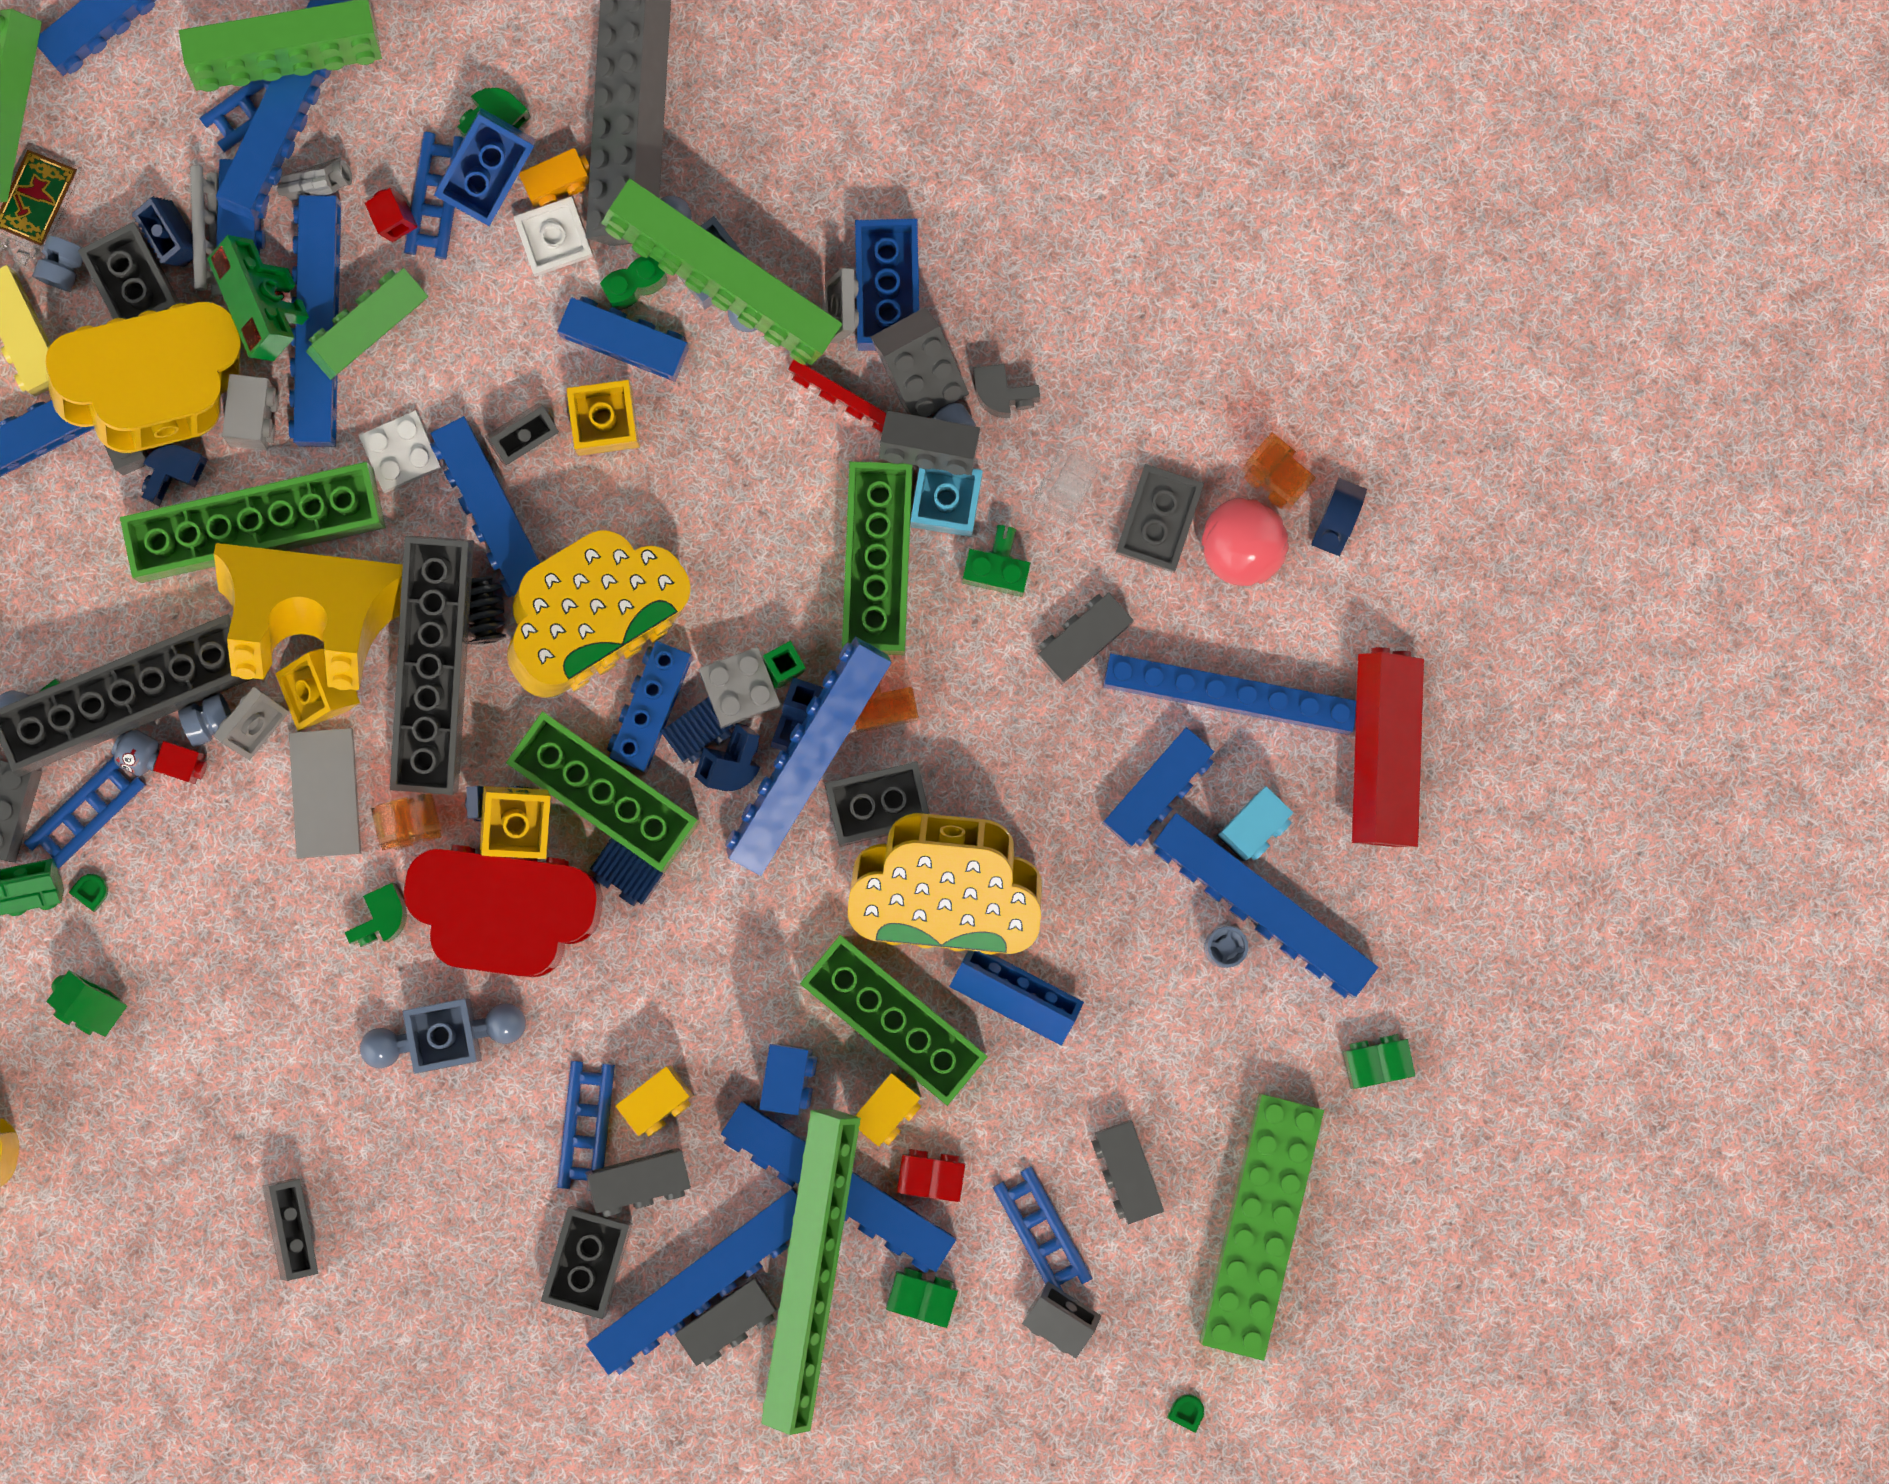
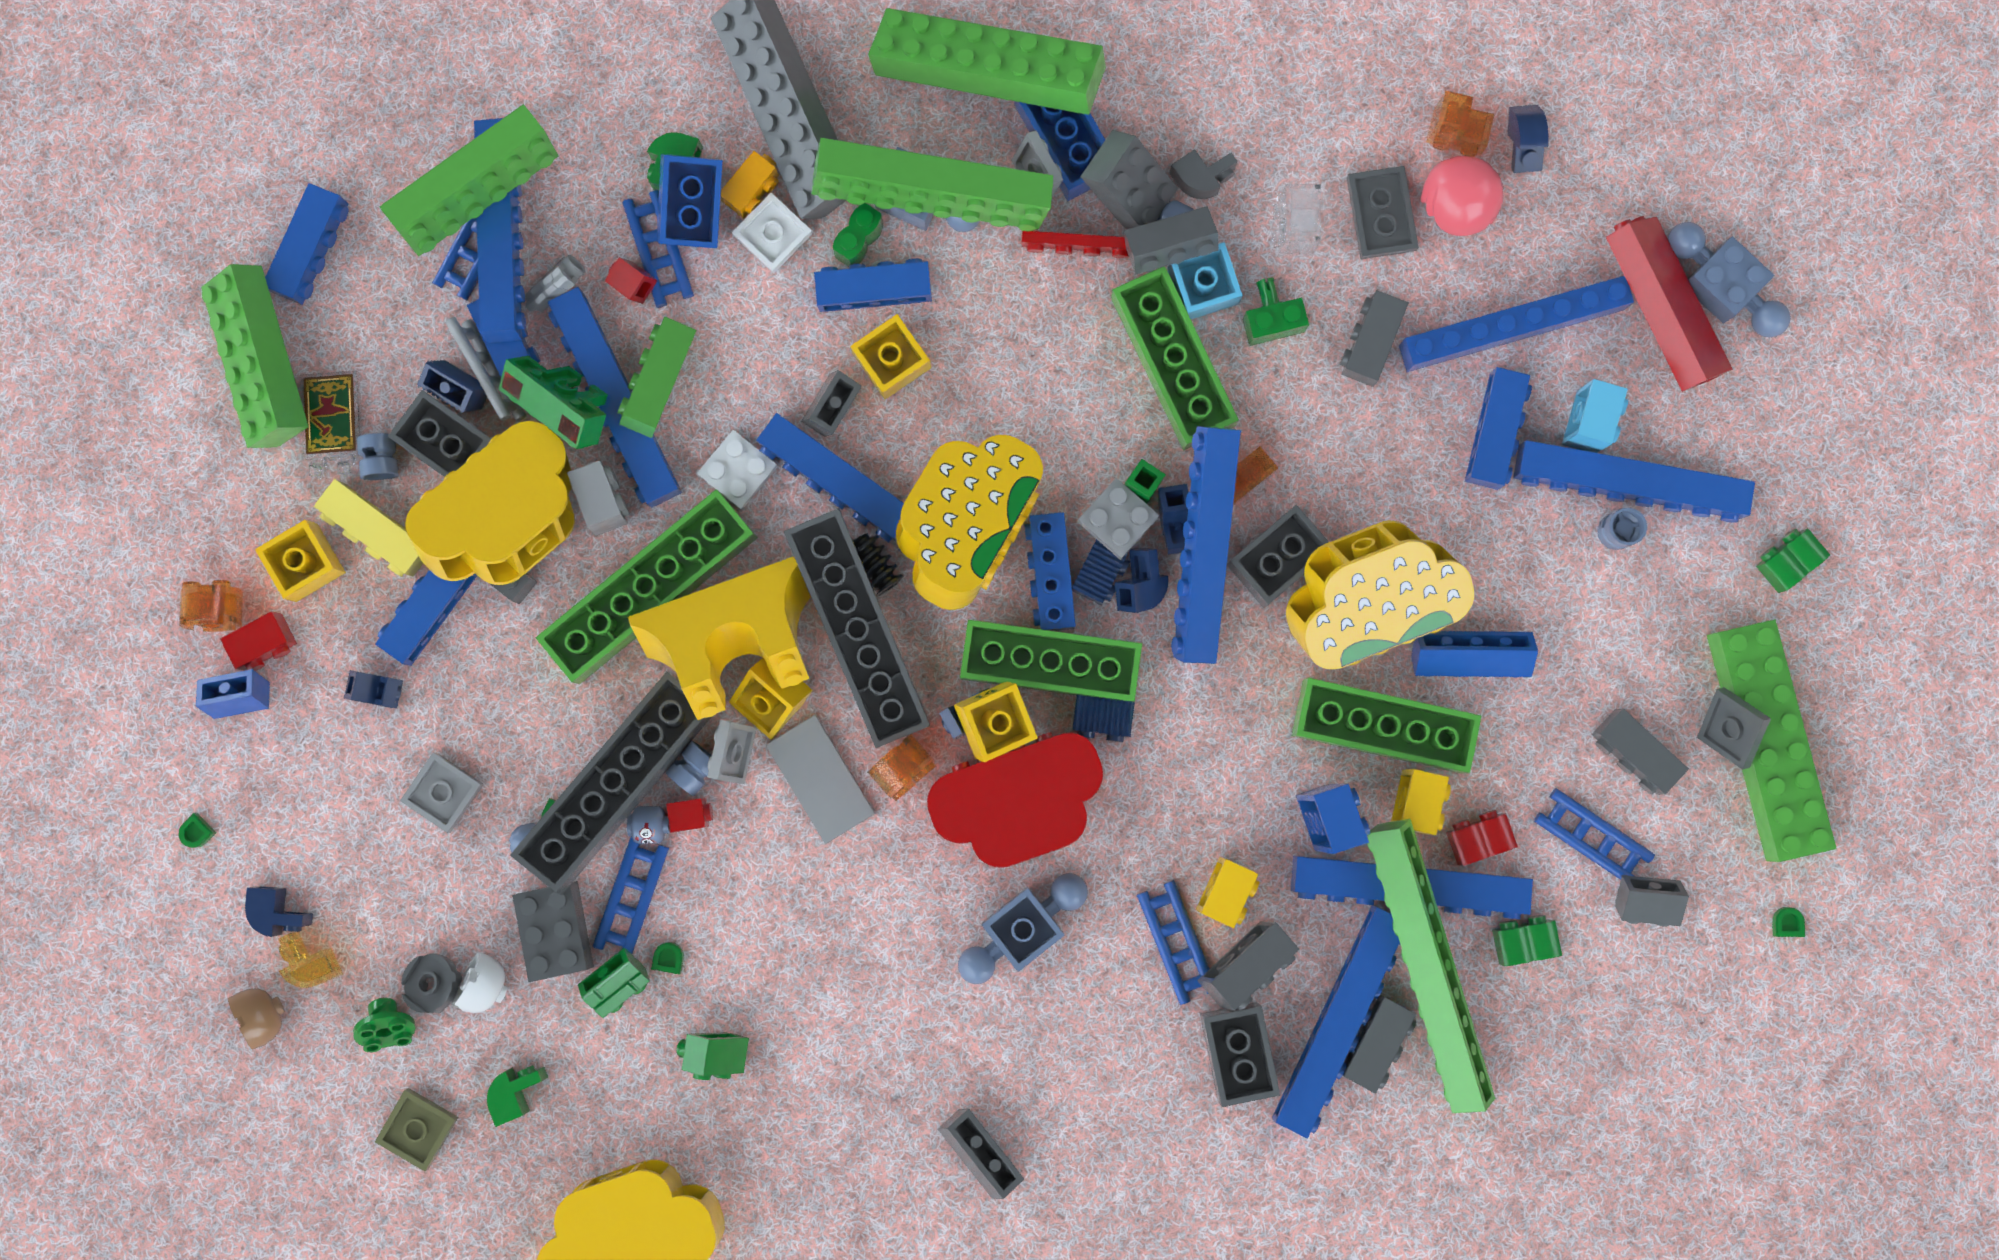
camera: 20 degrees left, 0 degrees up
dark blue brick [142,445,208,507] -> none
green brick [344,883,407,947] -> none
none -> bright green brick [868,8,1106,115]
none -> sand blue brick [1668,222,1791,338]
none -> dark grey plate [1697,687,1771,770]

